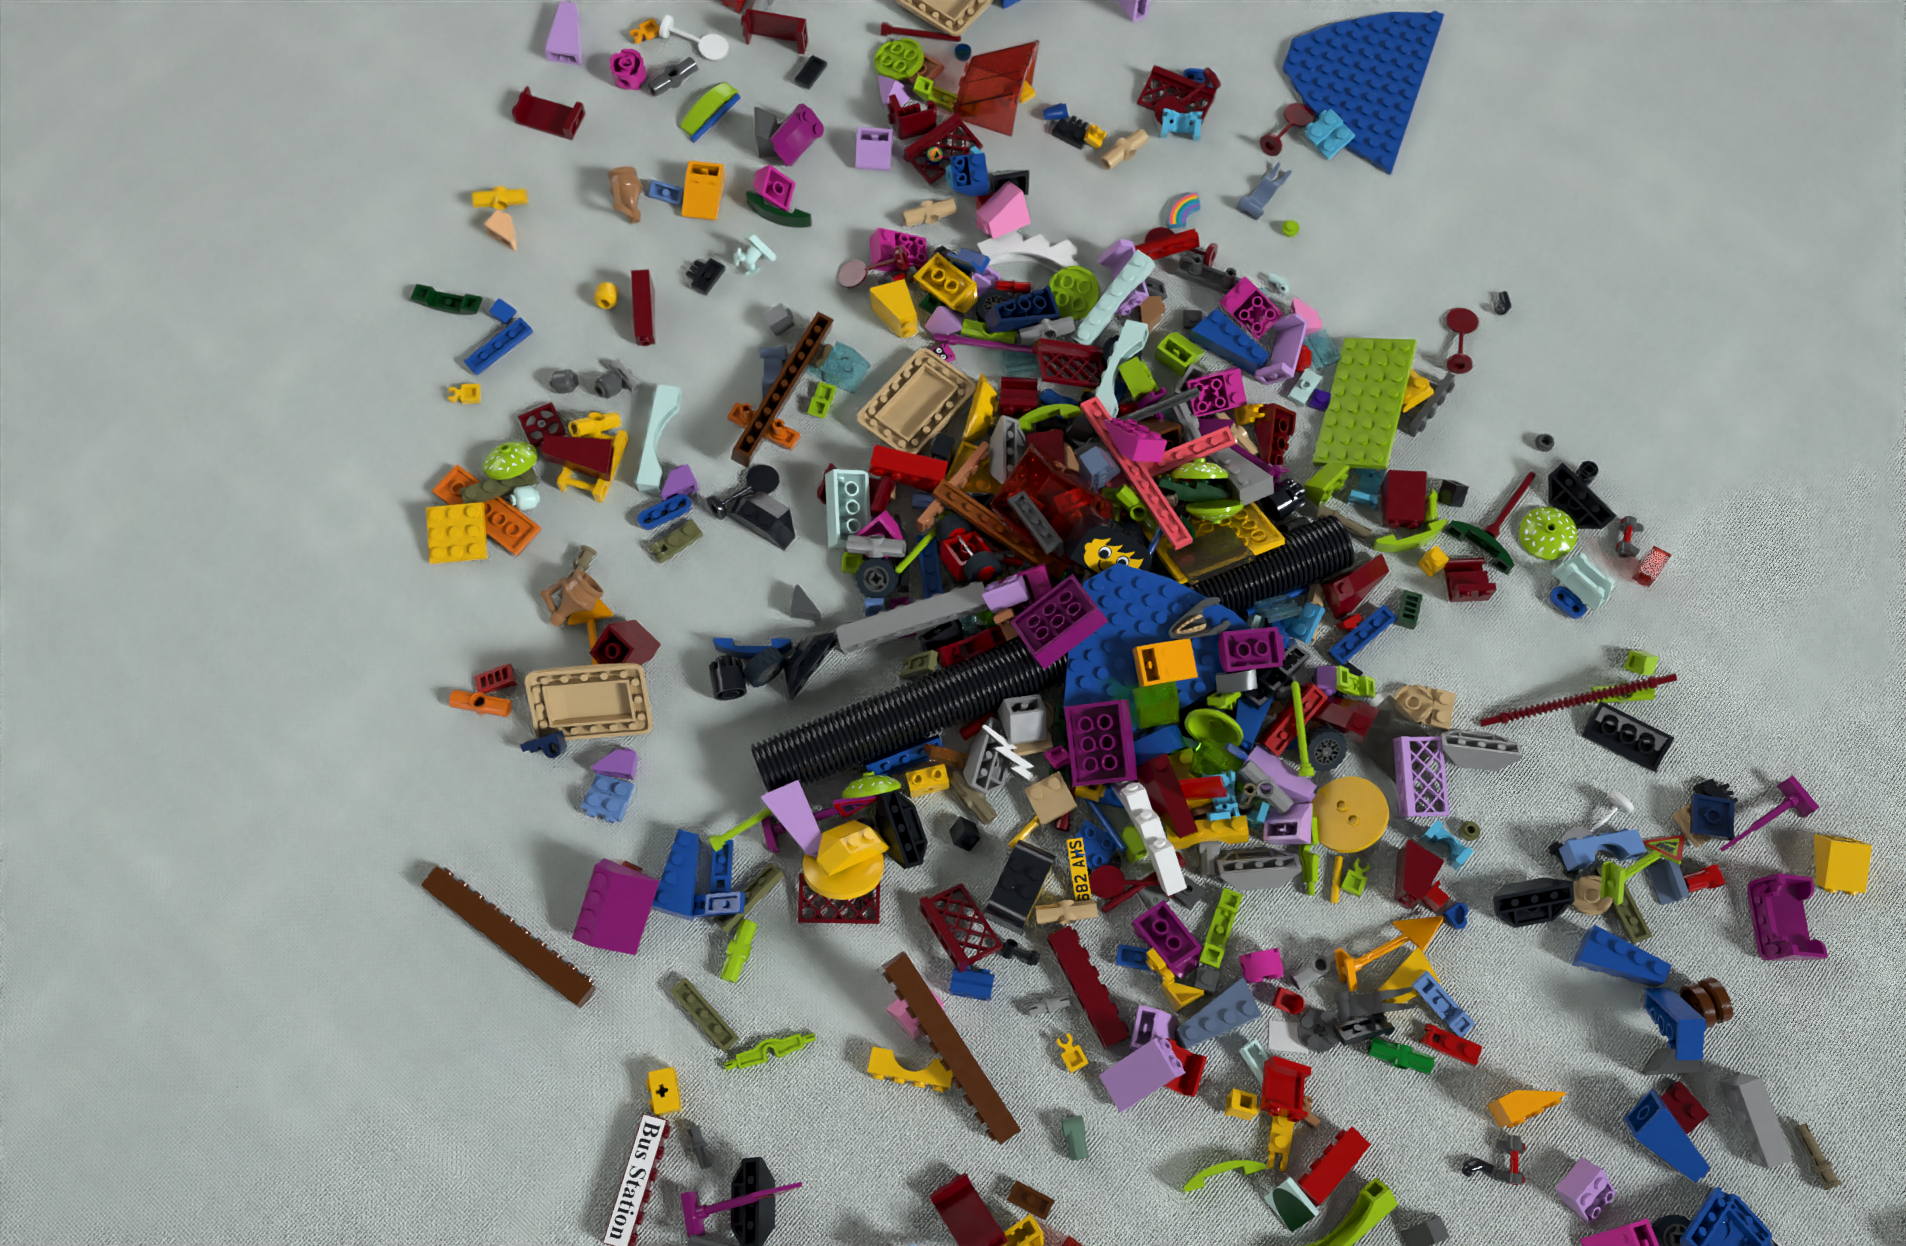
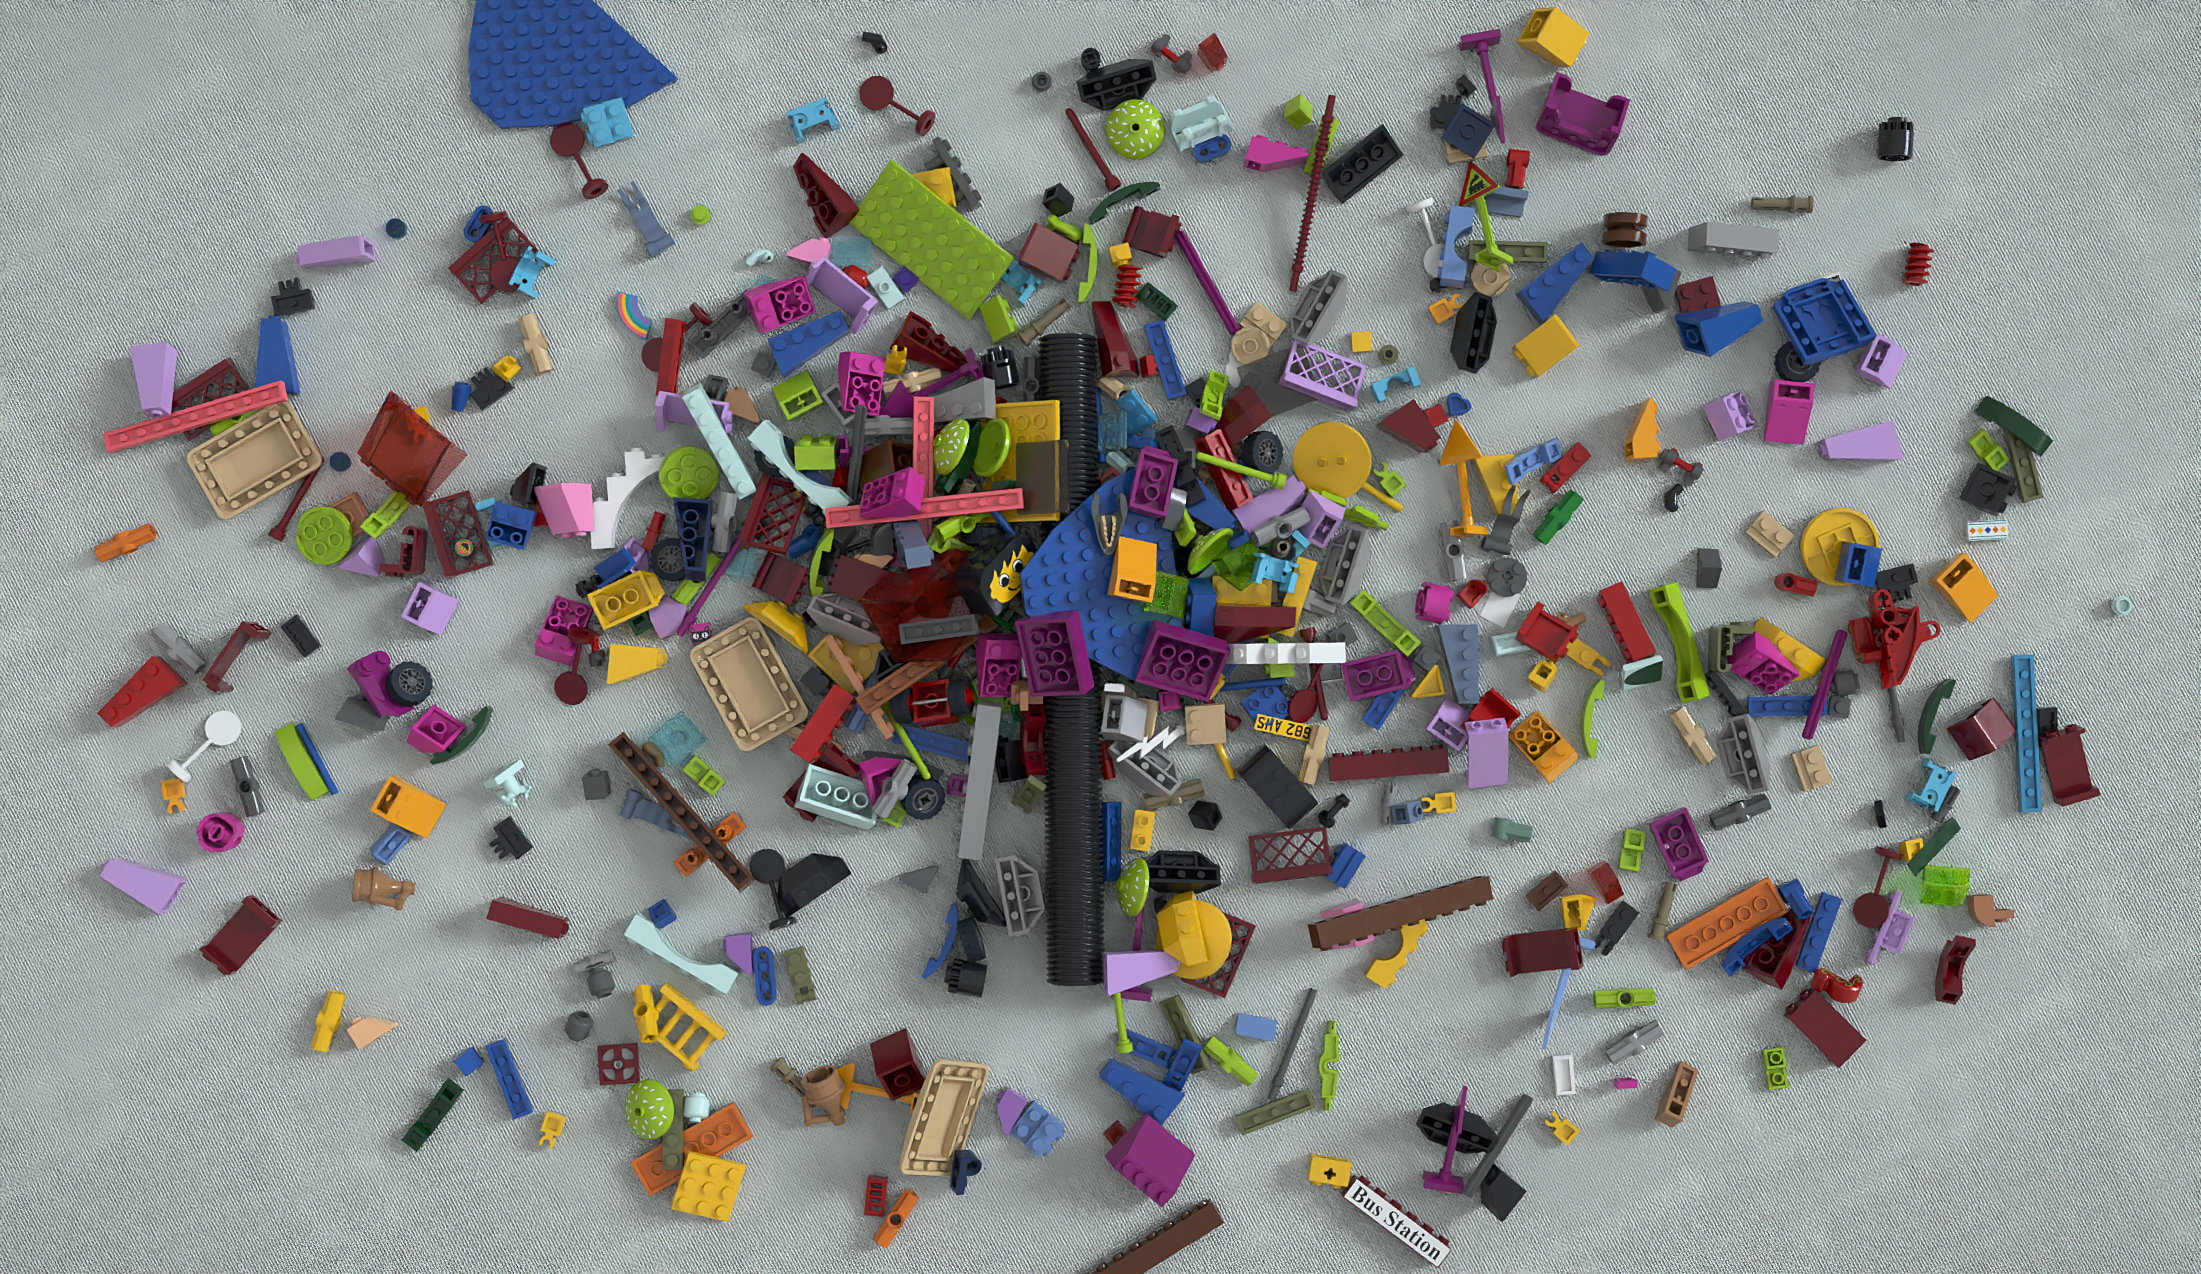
camera: 65 degrees left, 20 degrees up
dark red slope [540,435,615,481] -> none
yellow head [594,282,619,309] -> none
dark grey axle [687,1125,712,1169] -> none
medium blue tile [865,598,885,617] -> none
tan piece [902,198,957,227] -> none
clear orange slope [924,744,968,769] -> none
lavender slope [982,574,1030,613] -> none
yellow plate [1146,948,1175,985] -> none
red slope [1179,776,1228,801] -> none
black plate [1333,1012,1395,1046] -> none
none -> black wheel [385,661,433,707]
none -> clear blue tile [386,218,407,239]
none -> blue slope [648,899,677,929]
none -> medium azure piece [786,97,840,144]
none -> dark red wedge [793,153,859,239]
none -> light grey wedge [995,855,1046,937]
none -> white tile [1104,683,1125,692]
none -> red piece [1112,265,1143,308]
none -> magenta axle [1174,230,1240,335]
none -> medium blue slope [1235,1013,1277,1041]
none -> dark pink slope [1243,135,1309,172]
none -> dark grey bar [1268,988,1317,1101]
none -> yellow tile [1351,331,1372,353]
none -> sand blue brick [1391,800,1423,825]
none -> light orange plate [1427,293,1465,325]
none -> black plate [1455,74,1477,98]
none -> light orange slope [1508,711,1579,784]
none -> yellow slope [1512,314,1580,379]

